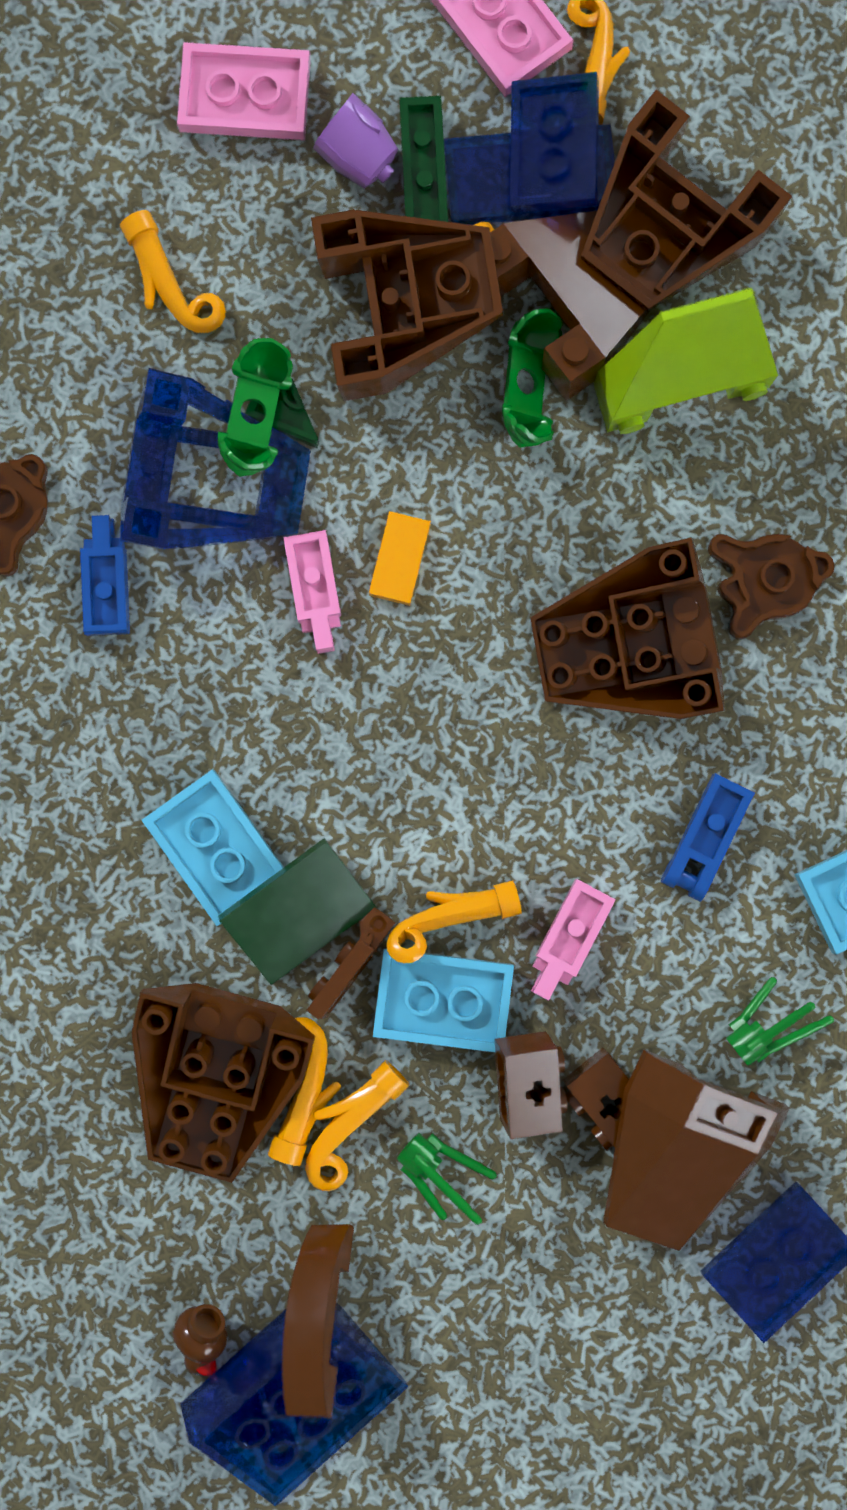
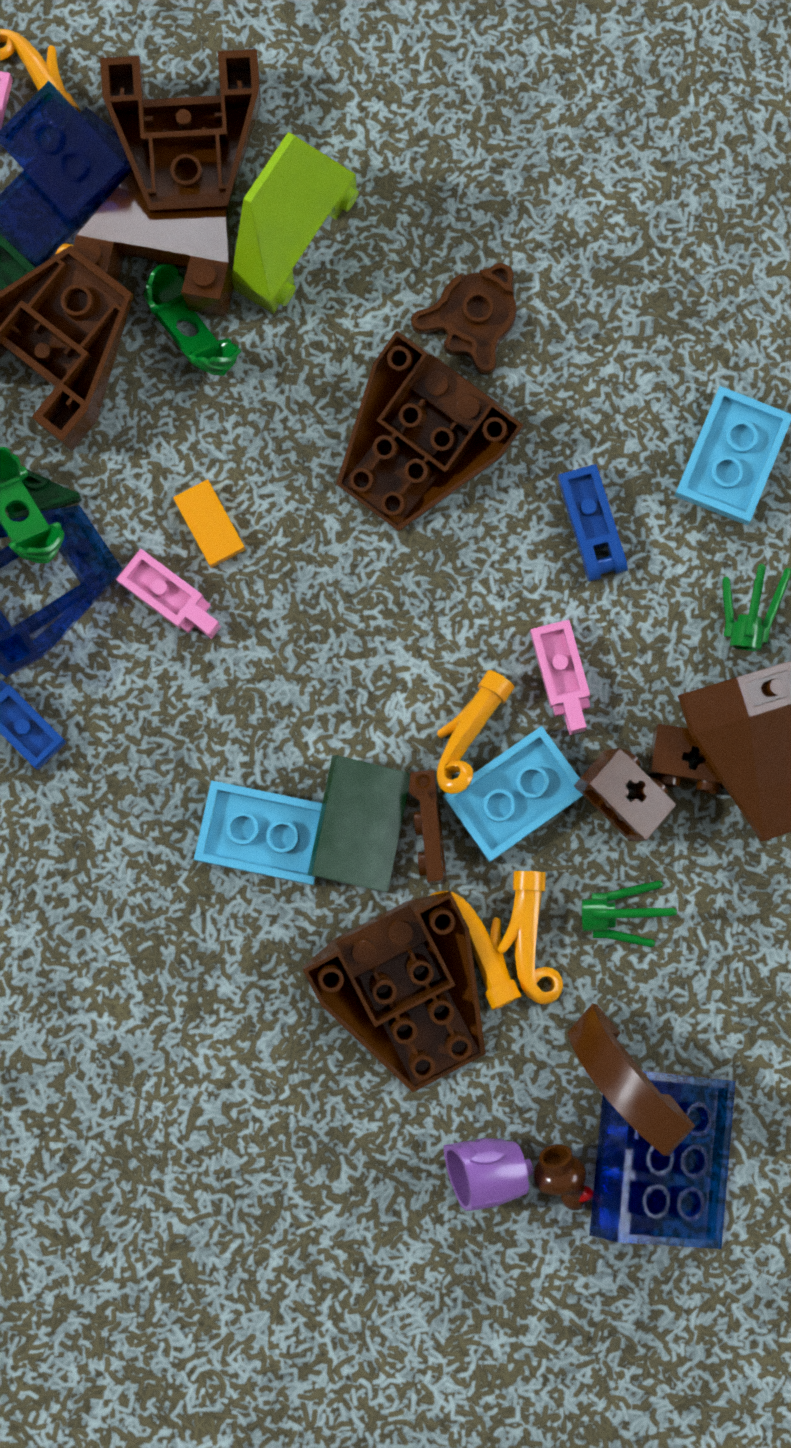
camera: 40 degrees left, 5 degrees down
none -> medium lavender helmet [444,1138,533,1211]

